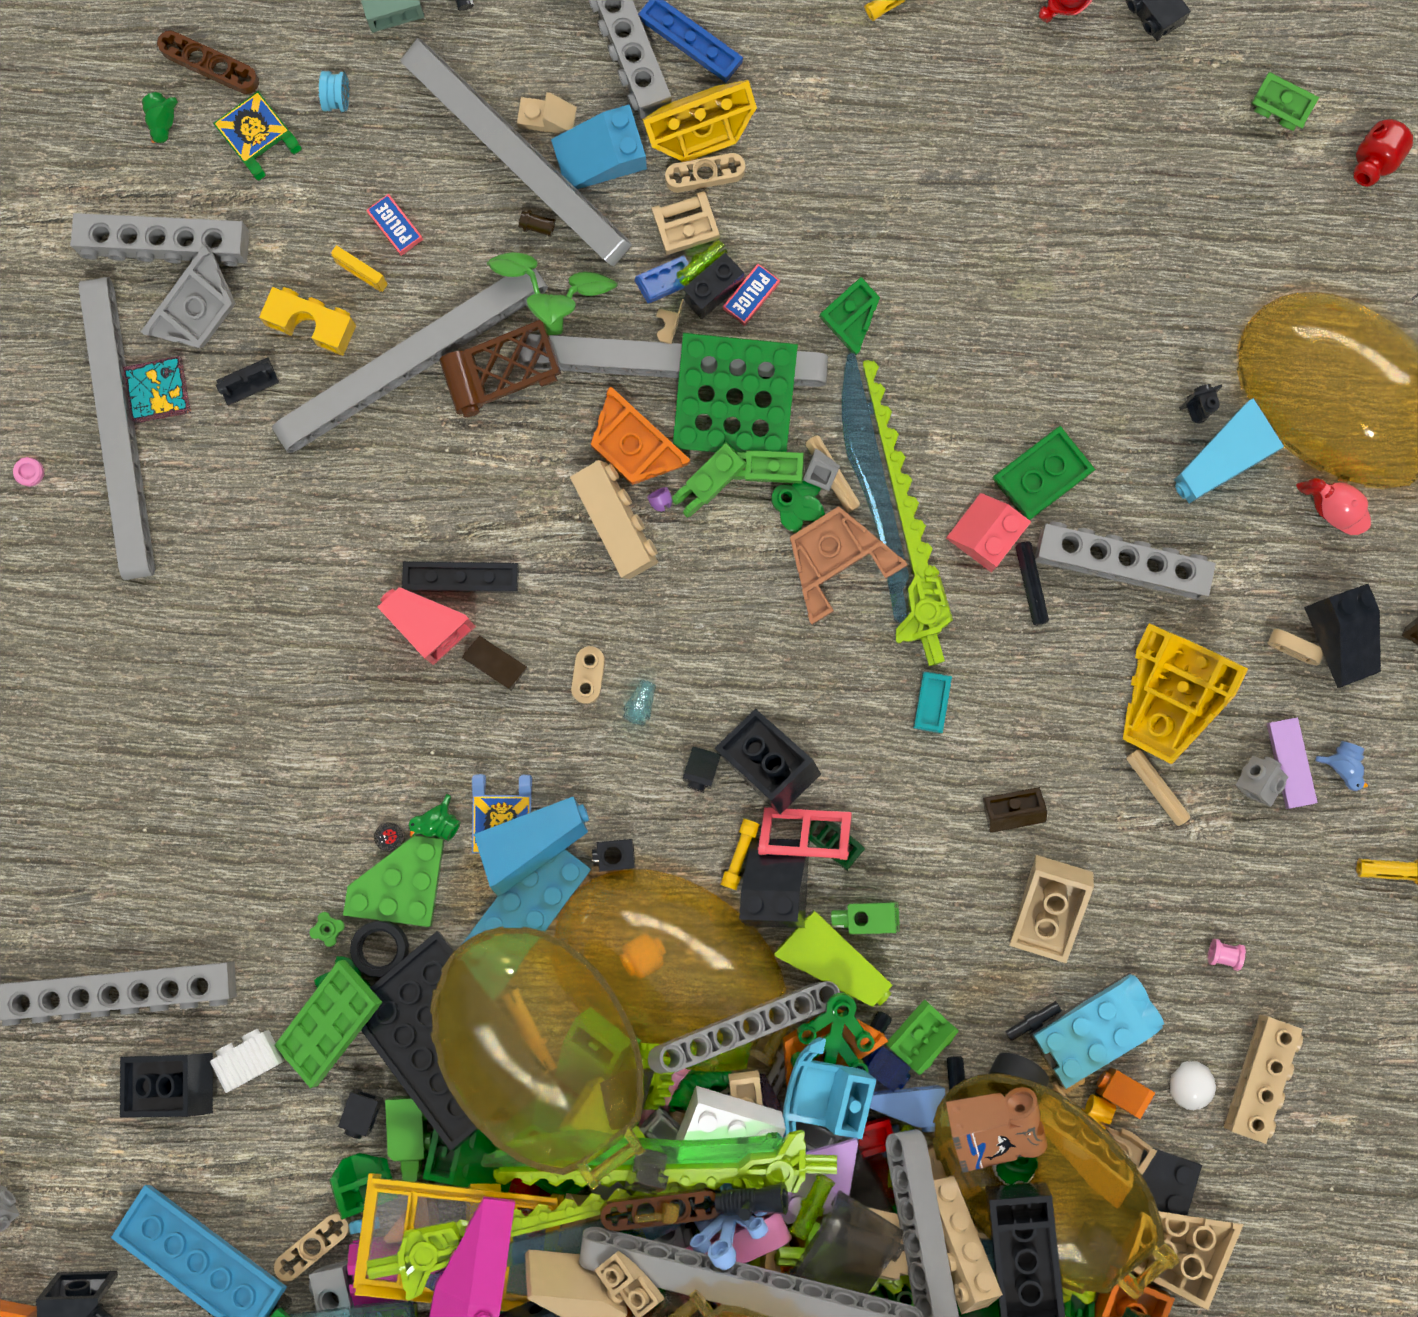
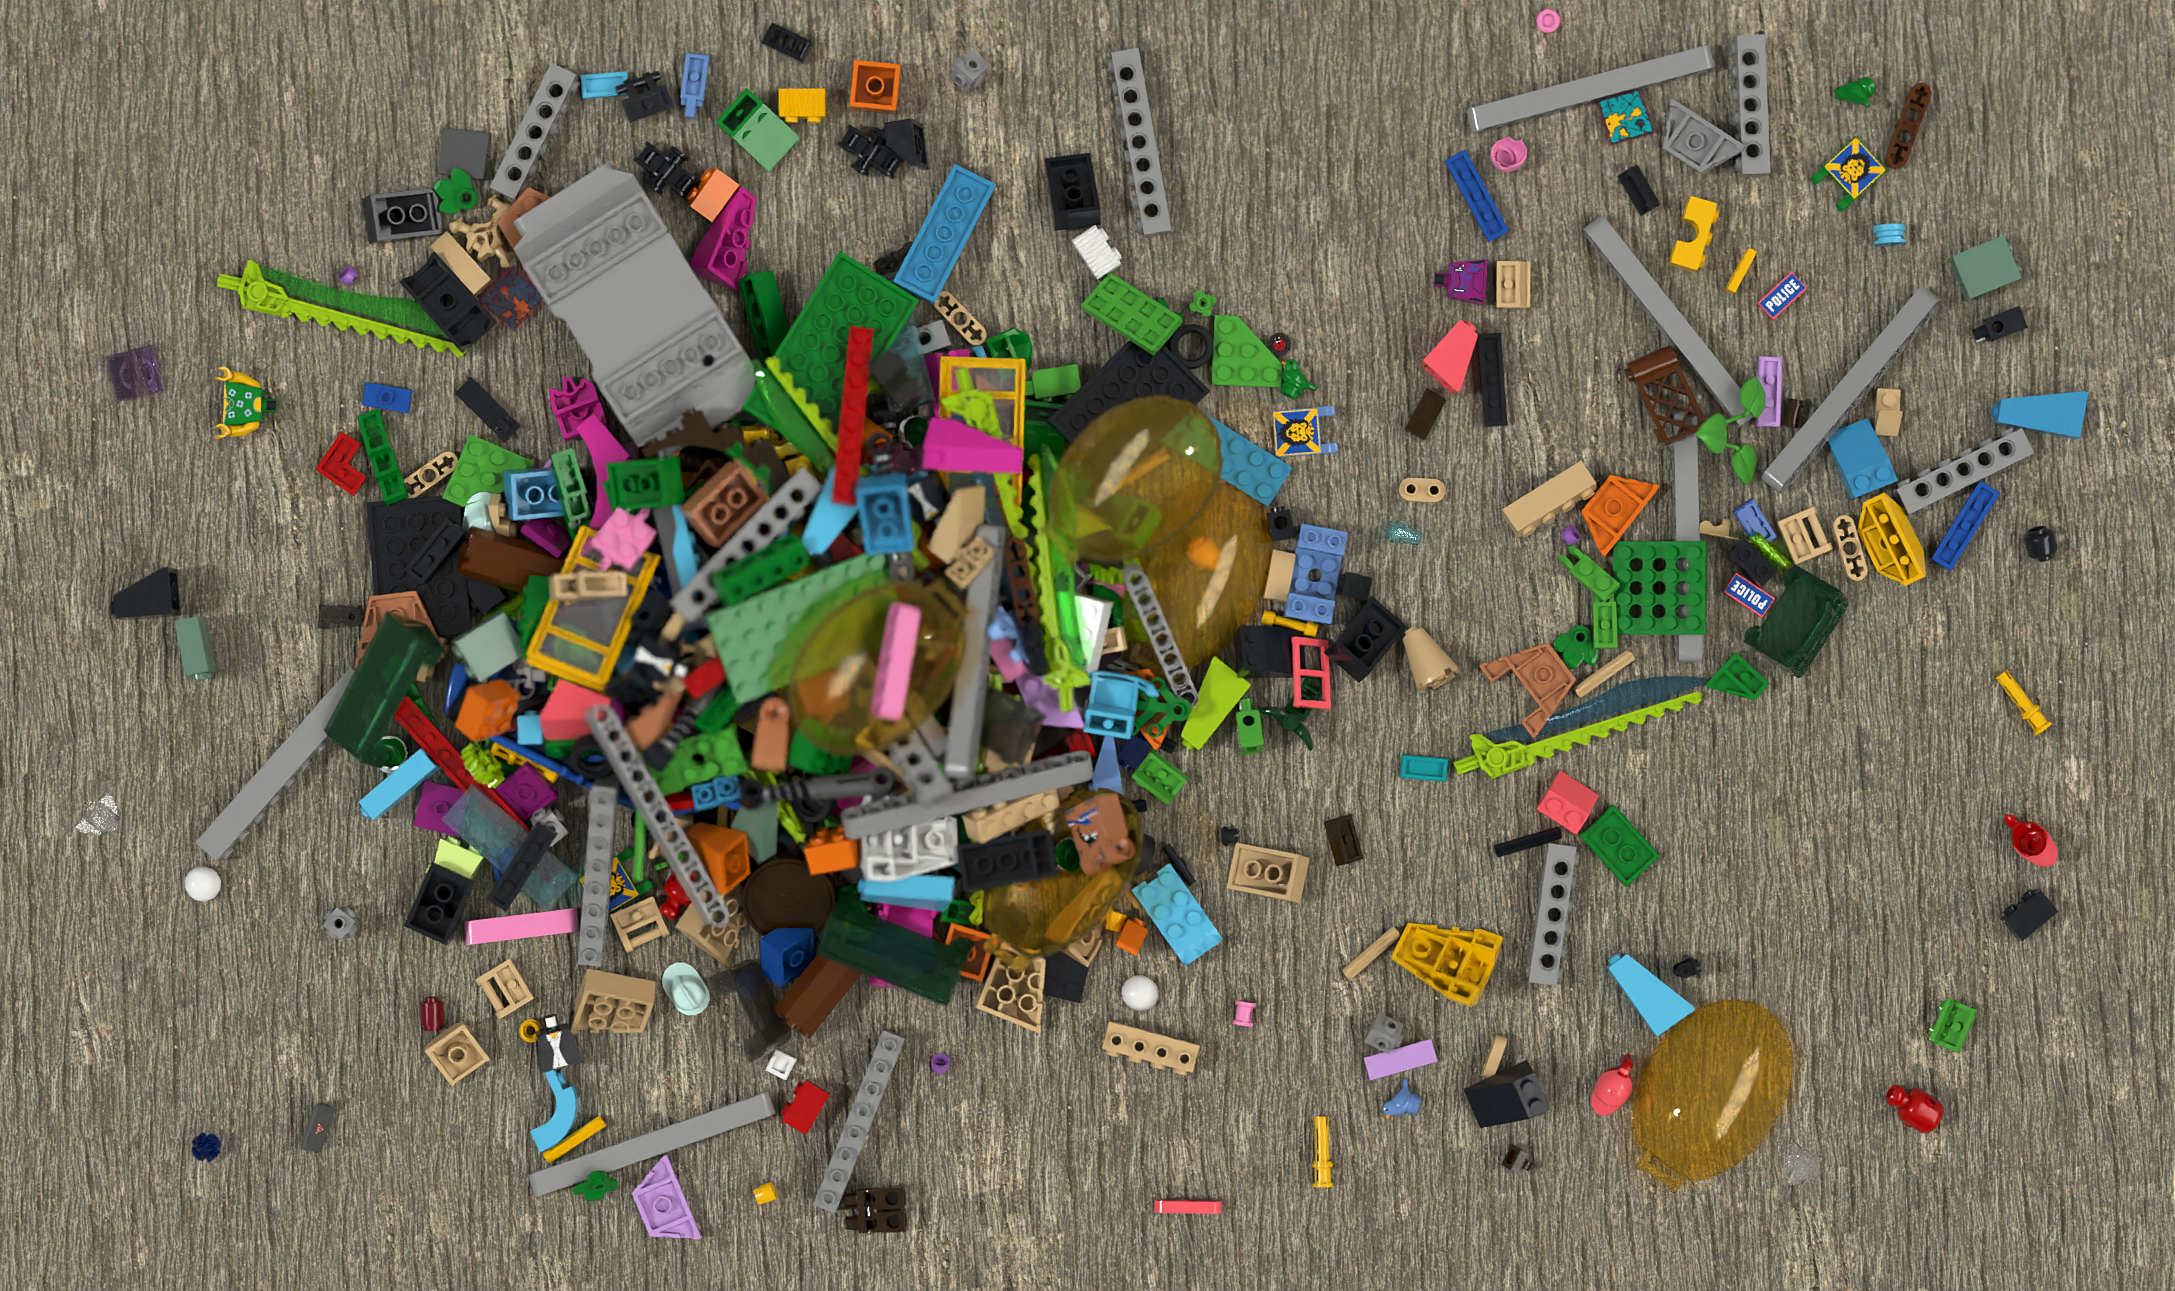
camera: 80 degrees right, 5 degrees up
black brick [338,1089,384,1139] -> none
dark azure slope [474,796,589,896] -> none
clear smoke slope [624,1147,669,1195] -> none
clear yellow hand [635,1203,680,1224] -> none
clear neon green pin [789,1174,835,1240] -> none
light grey slope [803,449,840,491] -> none
none -> black piece [1221,826,1238,847]
none -> dark green plant [1259,706,1313,751]
none -> tan slope [1263,549,1296,603]
none -> medium blue plate [1283,524,1348,625]
none -> tan cone [1403,626,1460,693]
none -> magenta torso [1433,259,1487,306]
none -> blue plate [1444,150,1509,243]
none -> bright pink hair [1490,137,1527,172]
none -> tan plate [1496,261,1530,309]
none -> clear green windscreen [1743,564,1849,678]
none -> lavender tile [1756,356,1782,427]

